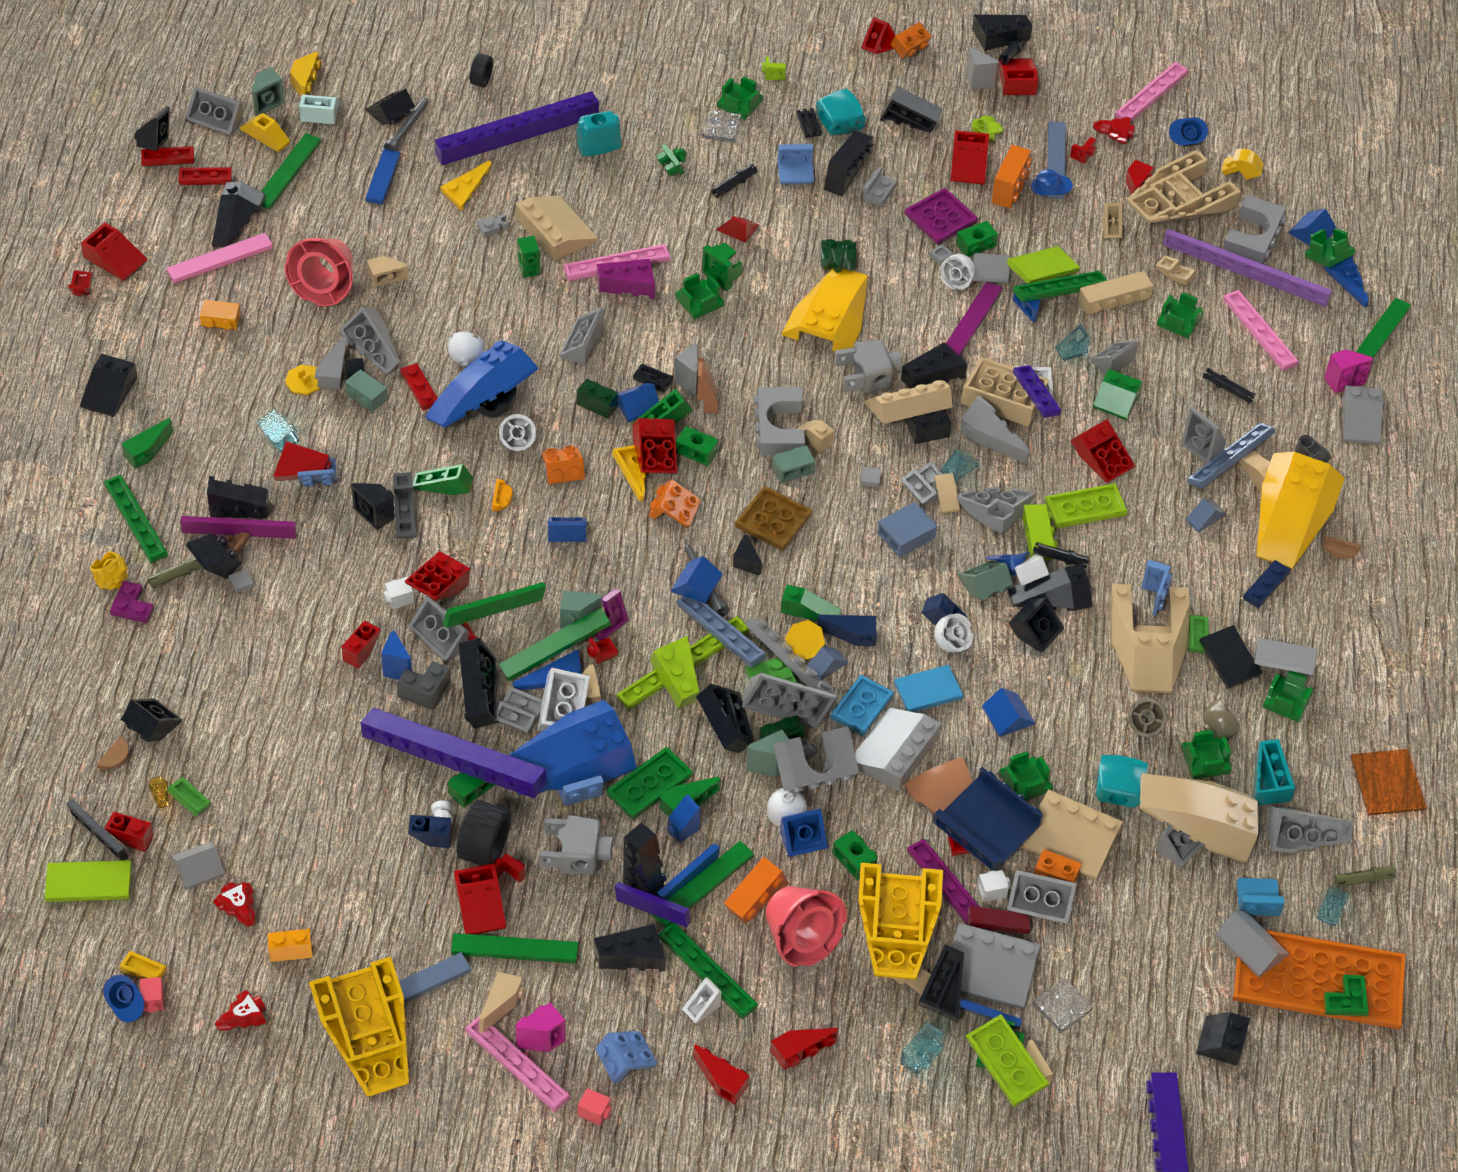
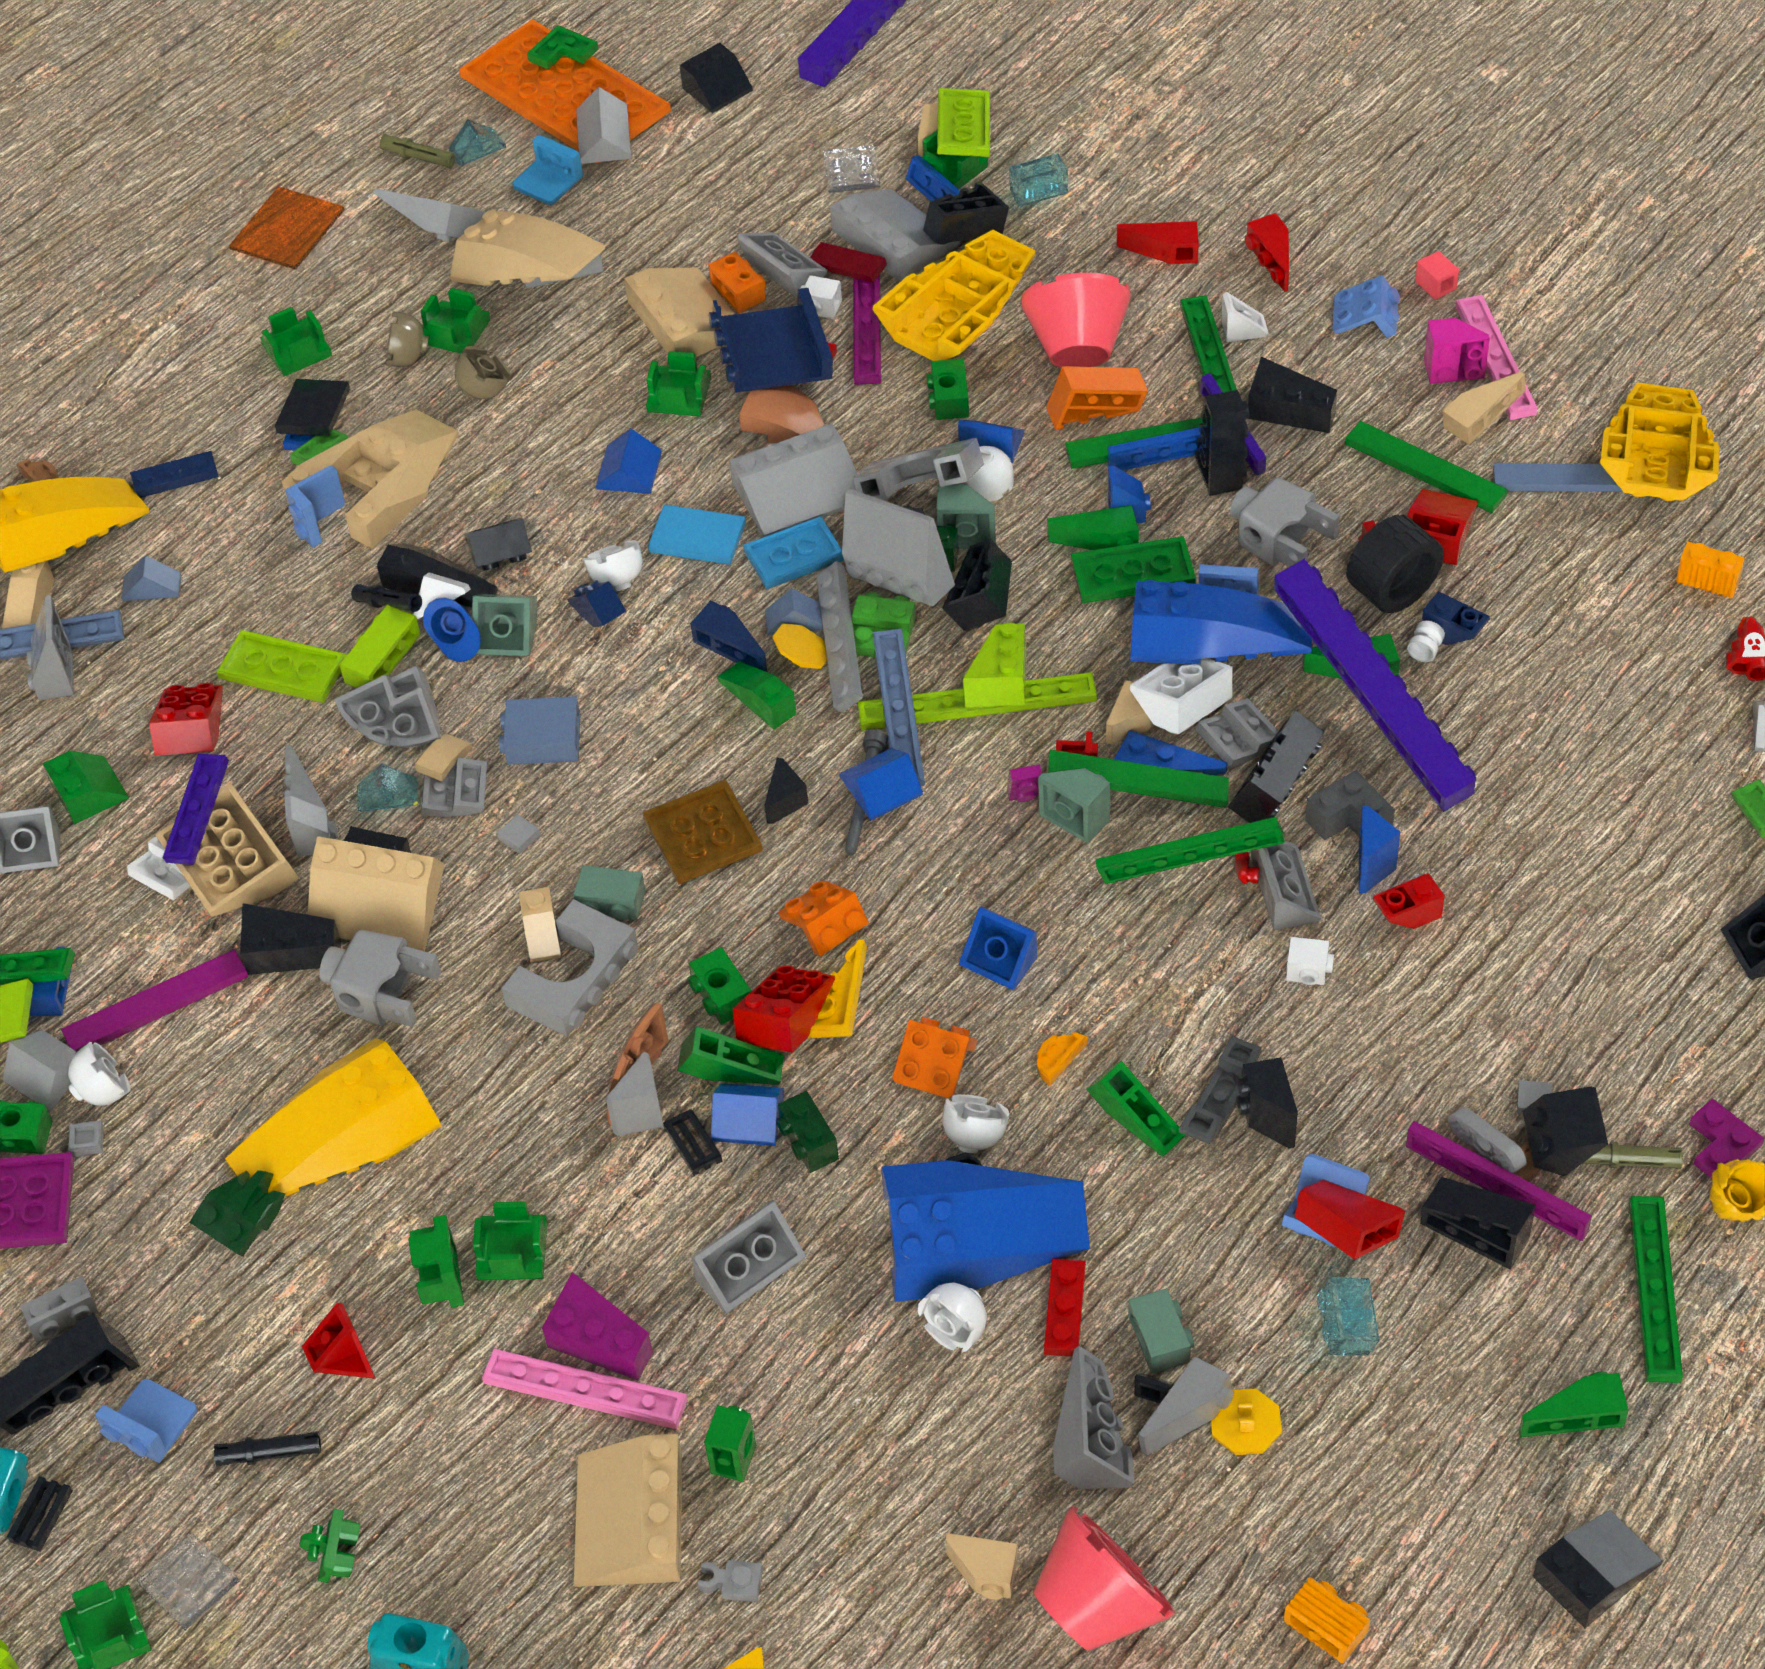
camera: 140 degrees left, 0 degrees up
red slope [405,551,471,601] -> none
clear light blue slope [1055,324,1091,361] -> none
teal piece [1095,755,1148,808] -> none
light grey slope [1253,638,1317,675] -> none
teal wedge [1253,739,1295,806] -> none
none -> light grey beam [1448,1107,1526,1173]

